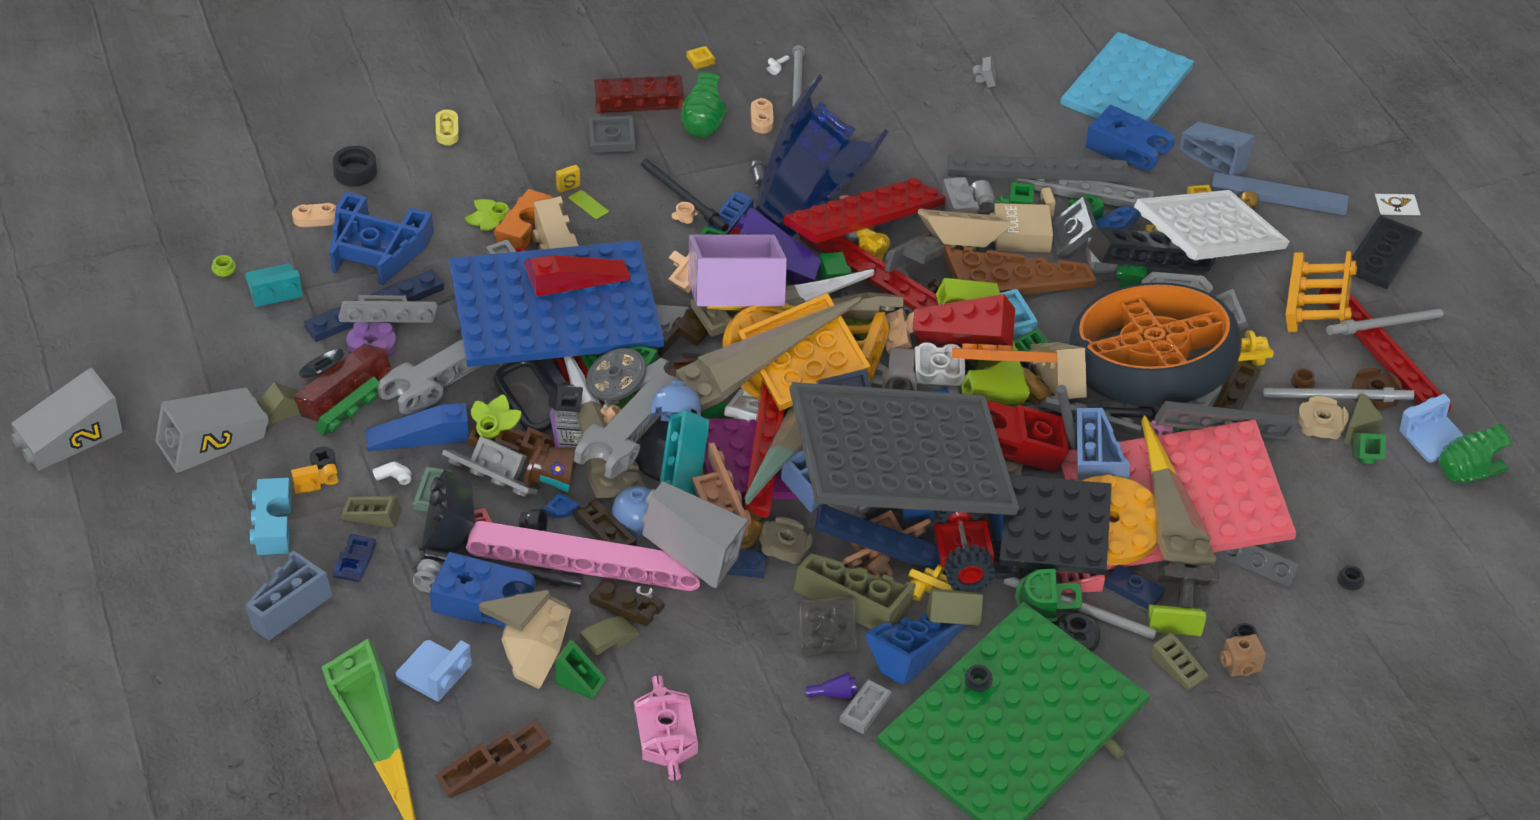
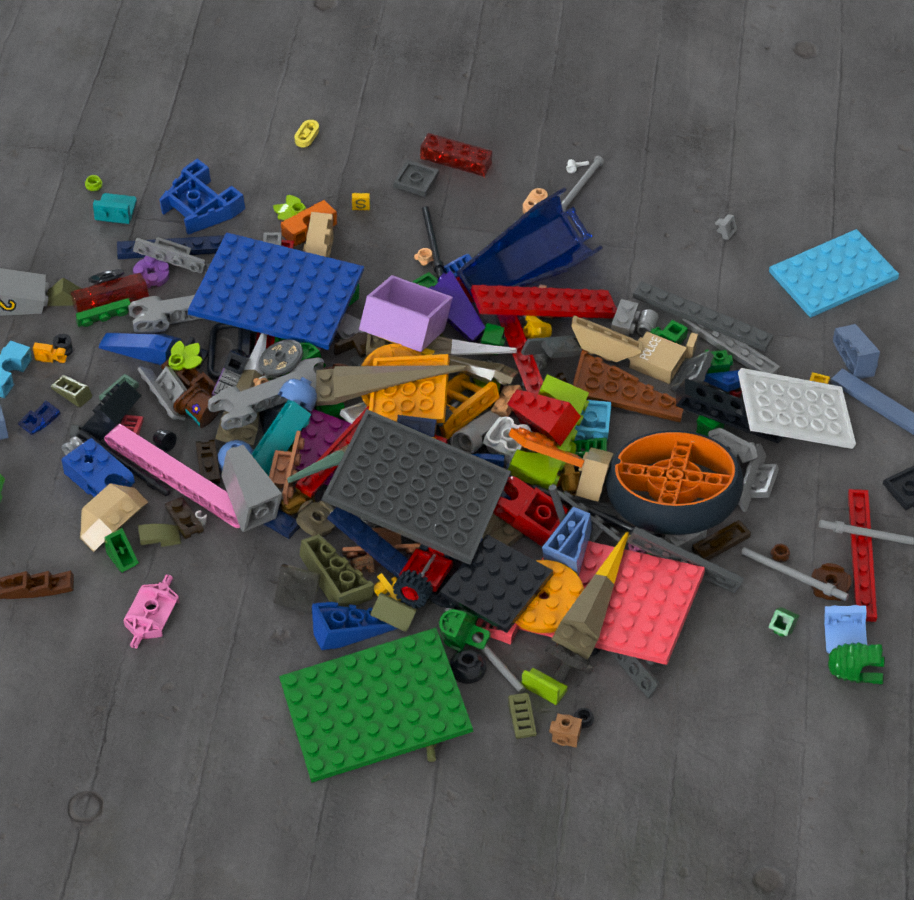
camera: 30 degrees right, 5 degrees up
light nougat plate [292,203,336,227] -> none
black tyre [333,146,377,186] -> none
white arm [373,462,412,485] -> none
light blue bracket [396,640,472,702] -> none
dark tan tile [479,590,550,631] -> none
red wedge [524,255,630,297] -> none
blue tile [543,493,580,518] -> none
lime sticker [568,190,609,219] -> none
green hair [681,72,726,138] -> none
yellow tile [687,46,715,69] -> none
dark purple cone [806,672,857,699] -> none
light grey plate [840,680,892,734] -> none
black plate [965,665,993,692] -> none
blue brick [1085,105,1175,171] -> none
dark blue plate [1105,565,1165,610] -> none
yellow hips [1238,330,1274,366] -> none
pearl gold hinge [1239,191,1258,209] -> none
light orange fence [1286,251,1357,332] -> none
tan plate [1297,396,1349,439] -> none
black plate [1337,565,1365,590] -> none
olive slope [1344,394,1384,444] -> none

